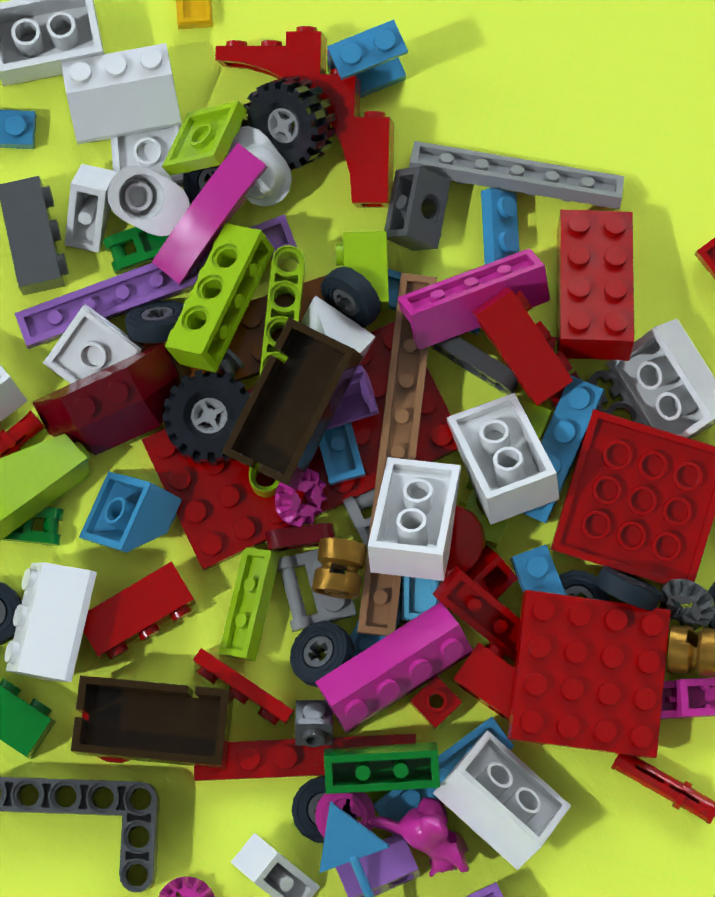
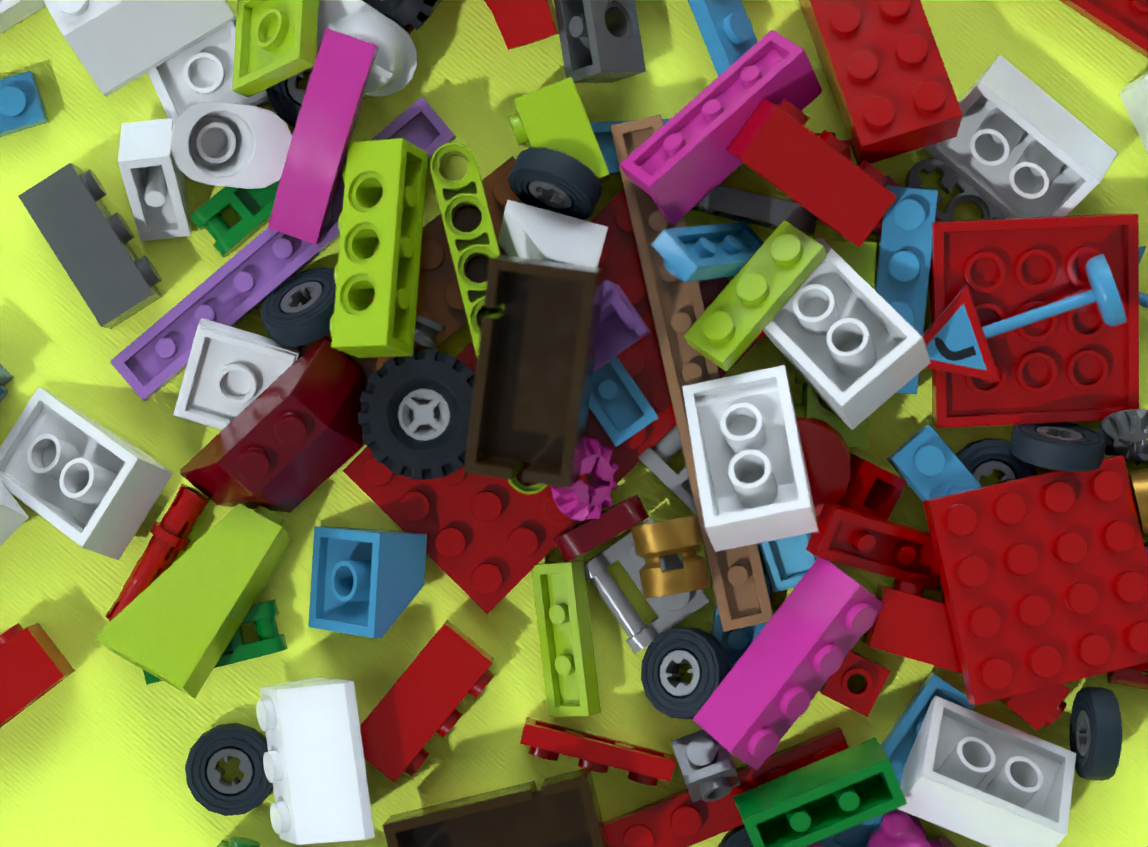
camera: 20 degrees left, 10 degrees up
none -> dark azure plate [652,221,764,283]
none -> lime plate [684,220,827,372]
none -> dark azure piece [922,254,1127,382]
none -> red plate [999,684,1070,731]
none -> black bush [1069,687,1122,781]

